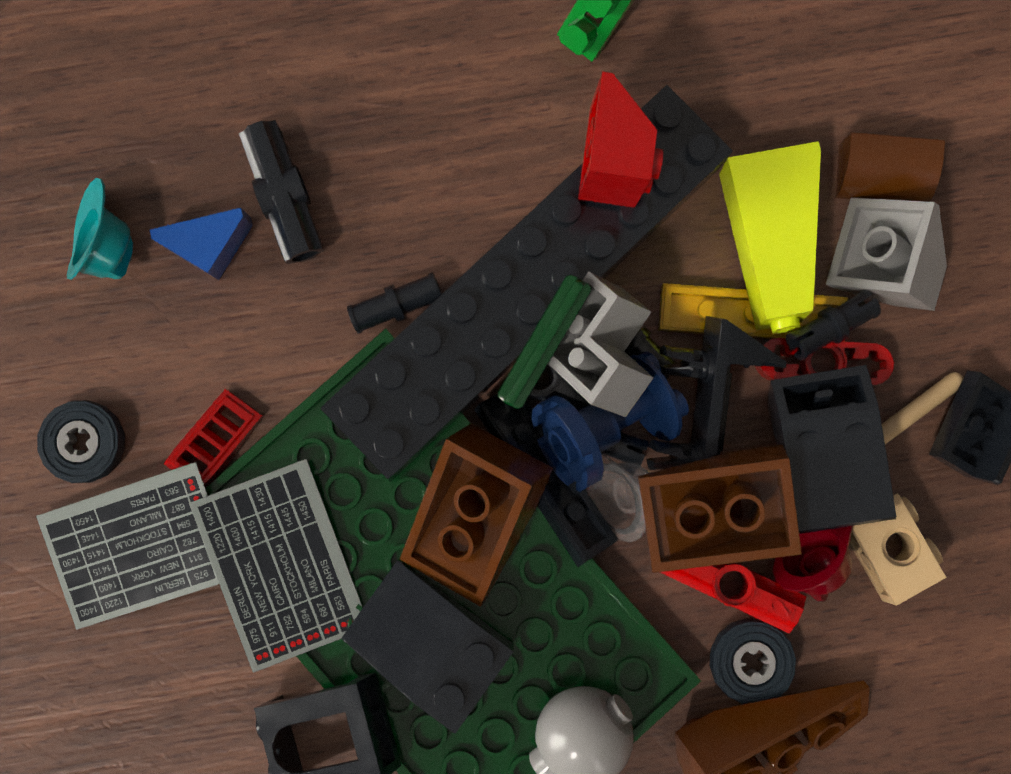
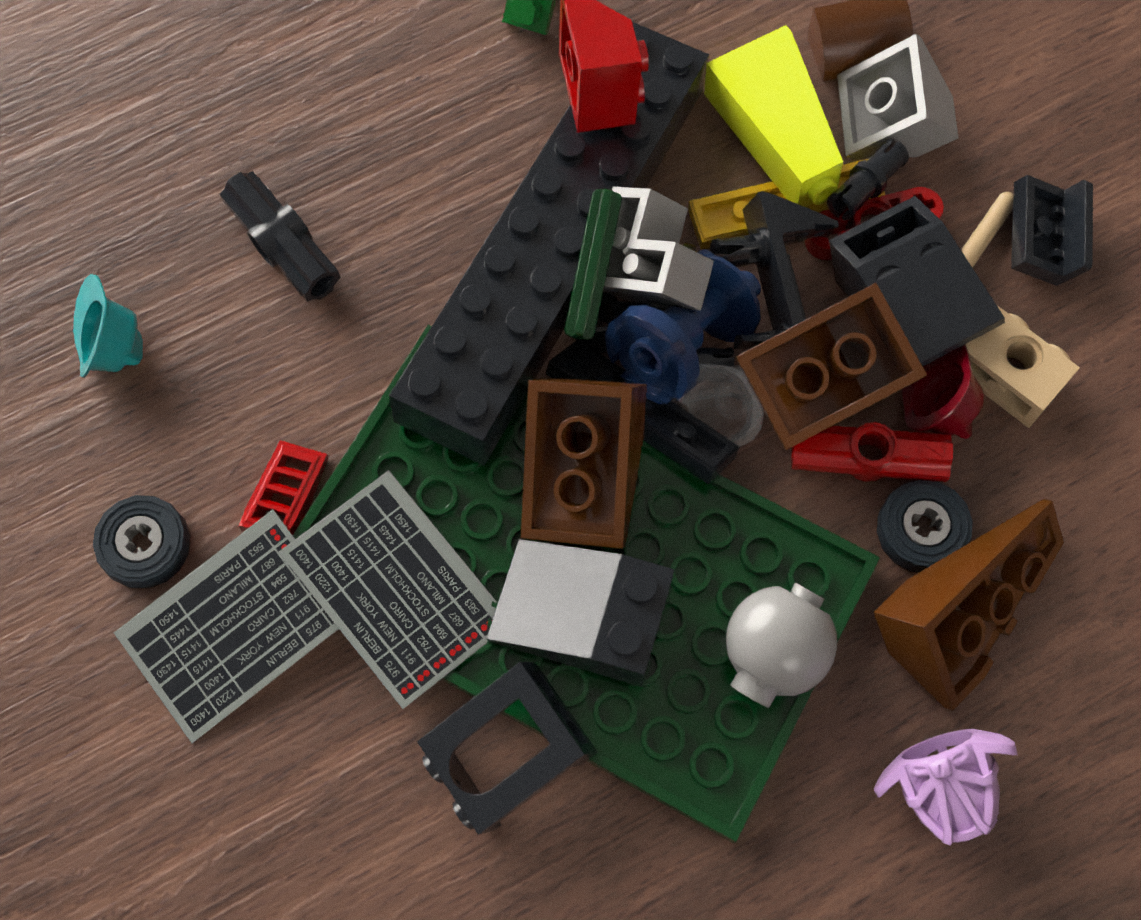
camera: 20 degrees left, 15 degrees down
blue slope [150,208,253,280] -> none
black pin [347,272,442,334] -> none

